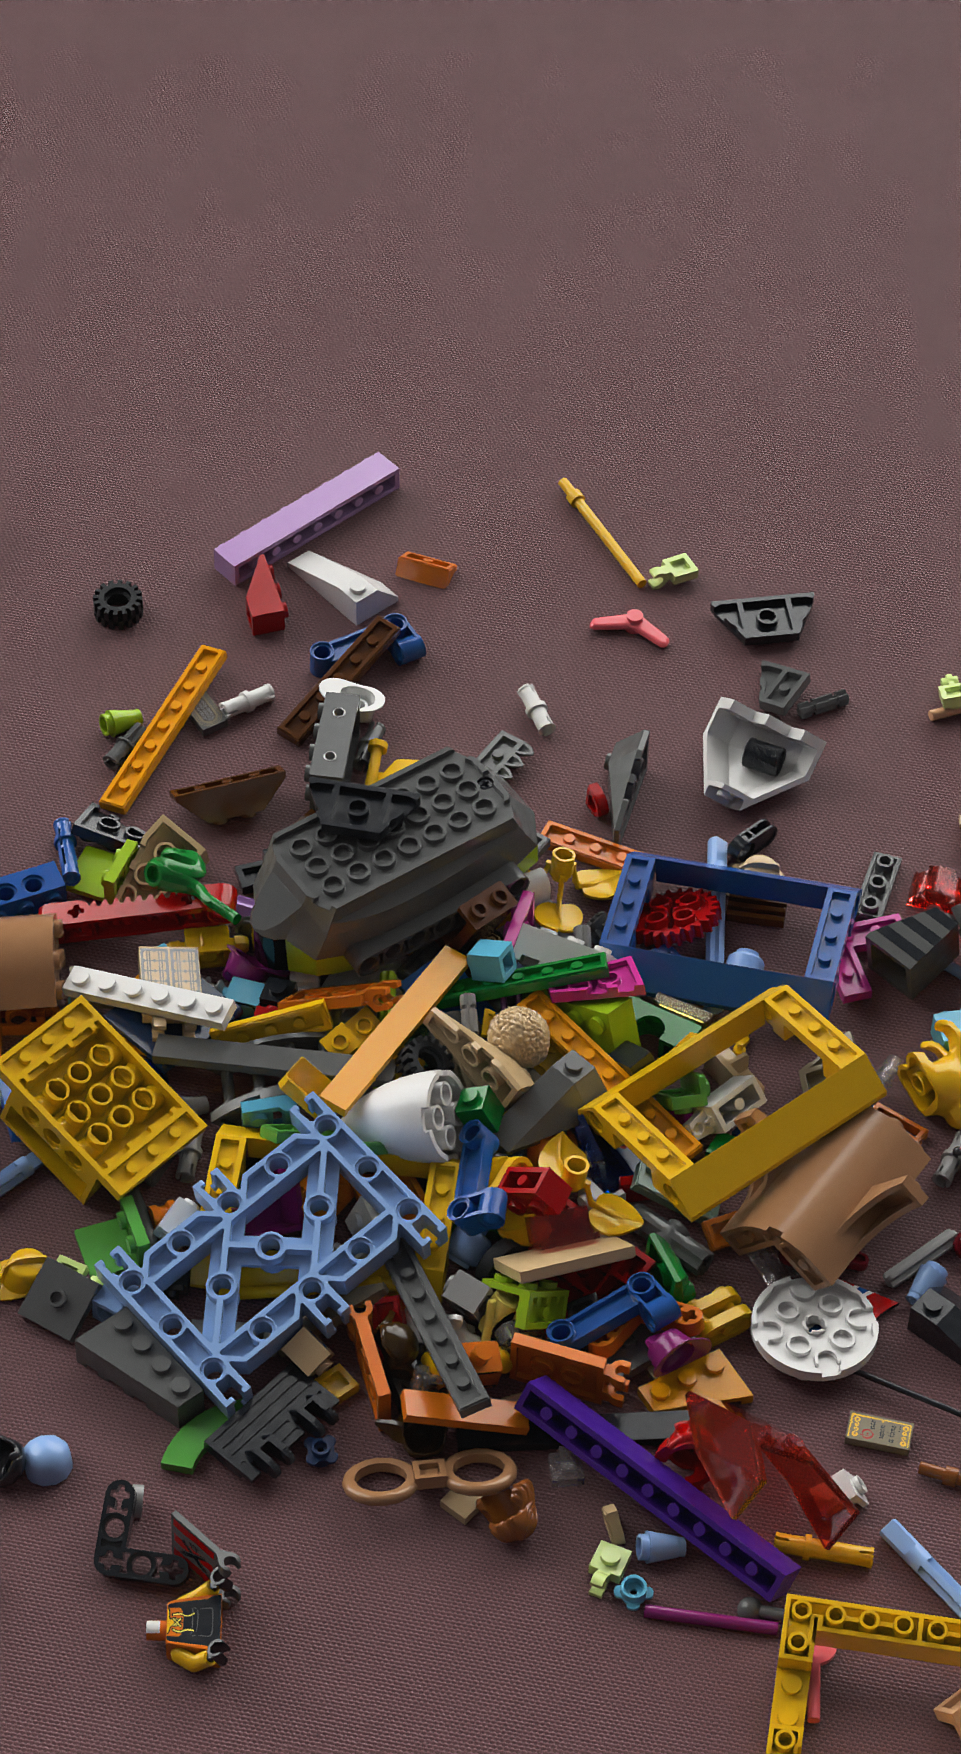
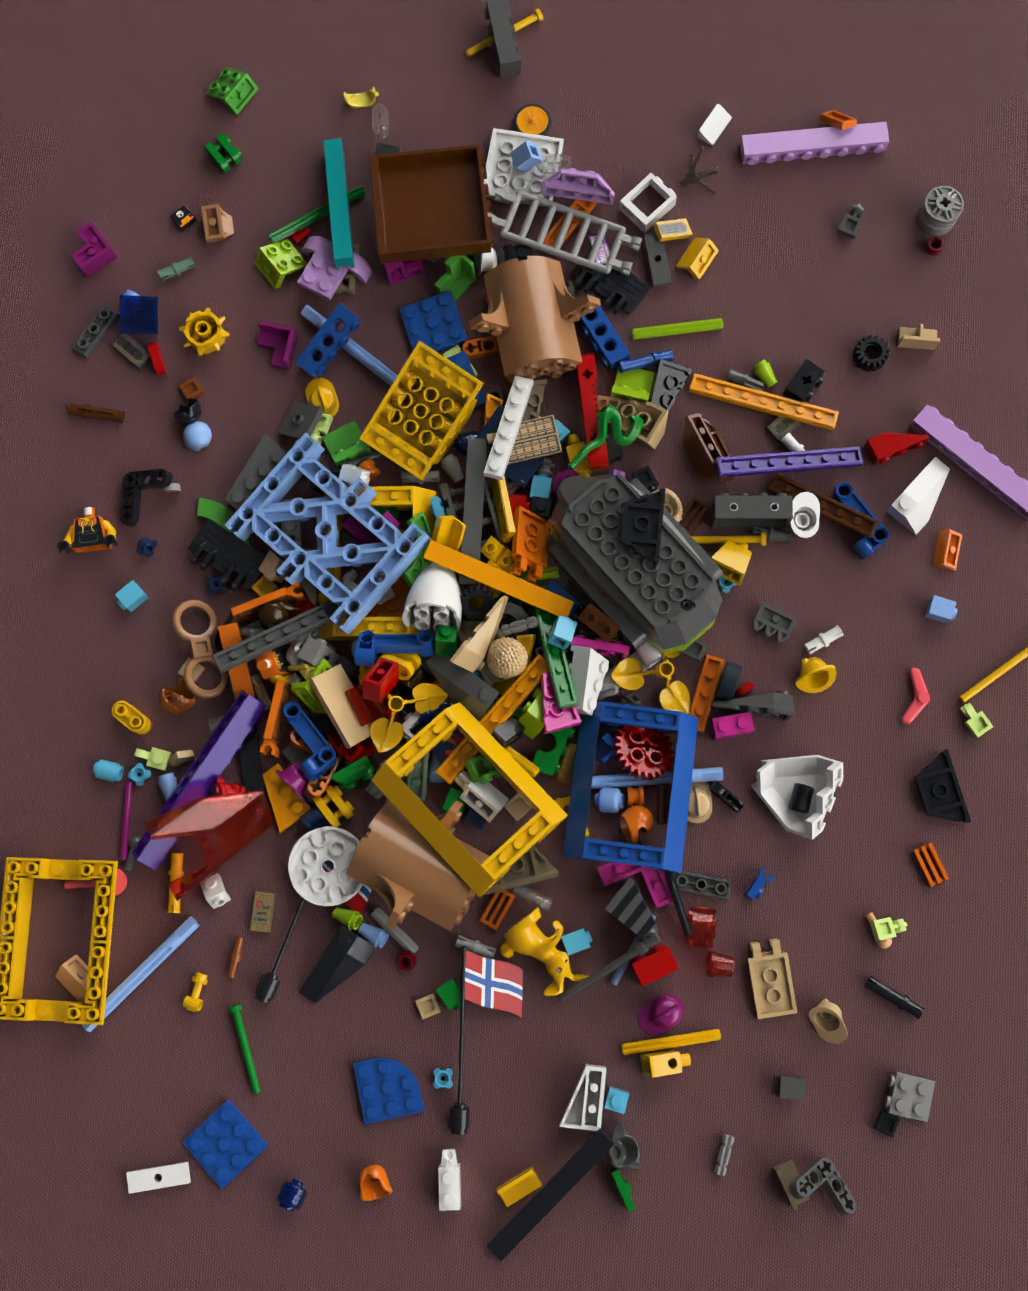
camera: 90 degrees right, 30 degrees up
dark grey flag [171,1510,241,1610] -> none
dark grey wing [759,660,811,716] -> none
dark grey axle [796,689,850,719] -> none
none -> medium azure brick [93,759,124,782]
none -> yellow brick [112,701,152,735]
none -> medium azure brick [115,580,149,612]
none -> dark blue plate [136,537,157,557]
none -> dark blue plate [300,806,328,831]
none -> lime cone [332,907,363,930]
none -> orange helmet [619,805,654,844]
none -> orange wheel [627,786,644,806]
none -> lime axle [632,318,723,340]
none -> black bar [664,872,693,937]
none -> dark pink brick [710,712,755,740]
none -> dark purple tile [715,446,864,478]
none -> black wheel [716,662,742,700]
none -> blue plate [744,867,775,900]
none -> black brick [783,359,825,402]
none -> yellow helmet [795,657,837,693]
none -> tan panel [898,324,940,350]
none -> orange tile [912,842,949,887]
none -> light blue brick [924,595,957,624]

